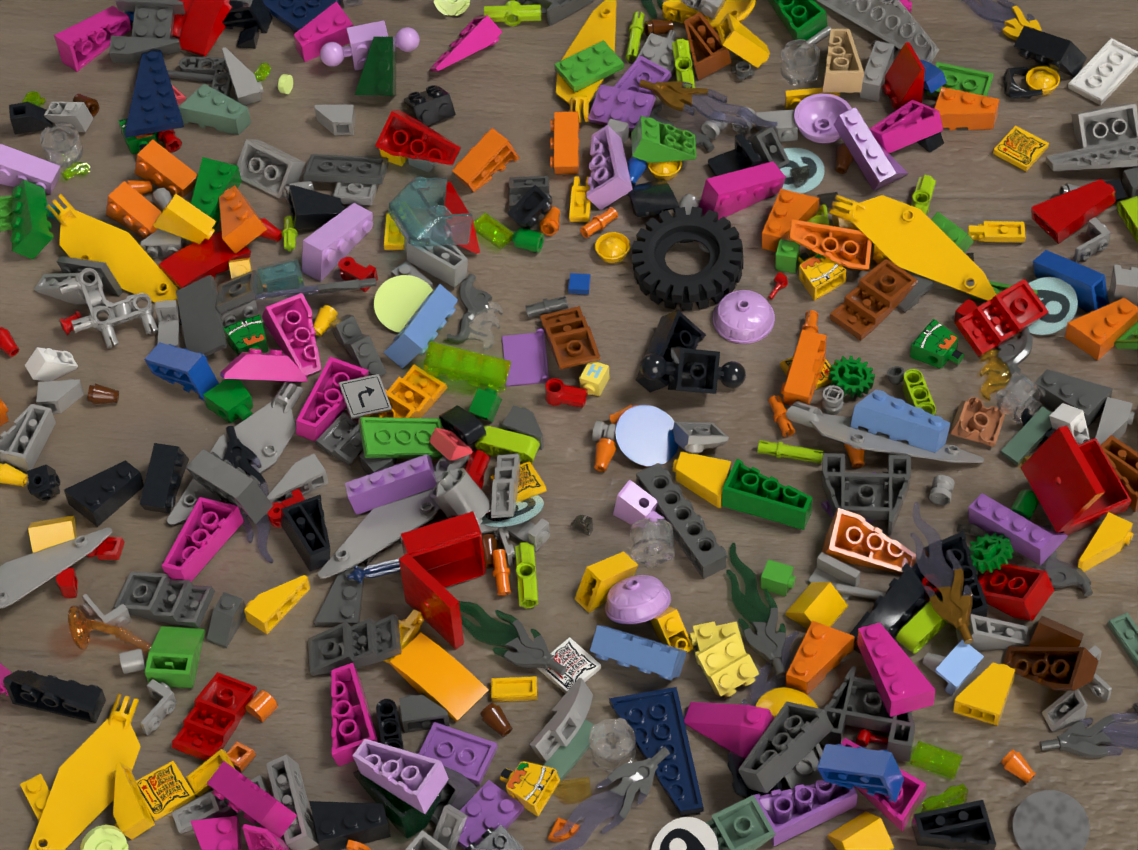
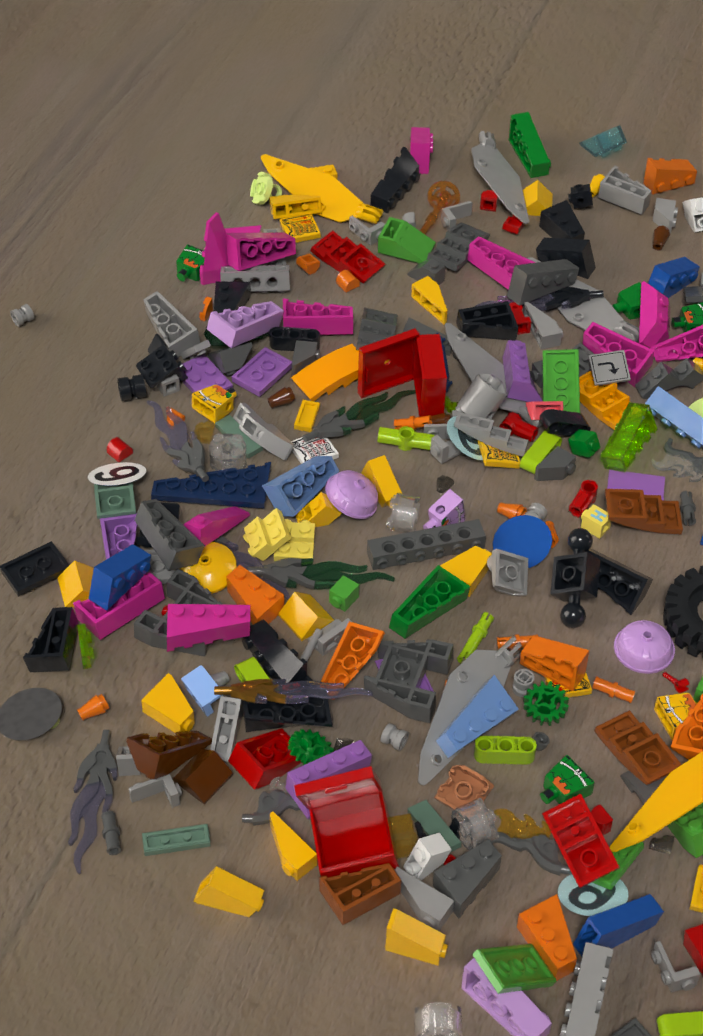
camera: 100 degrees right, 5 degrees down
yellow tile [186,749,235,797] -> none
clear neon green plate [910,740,963,780] -> none

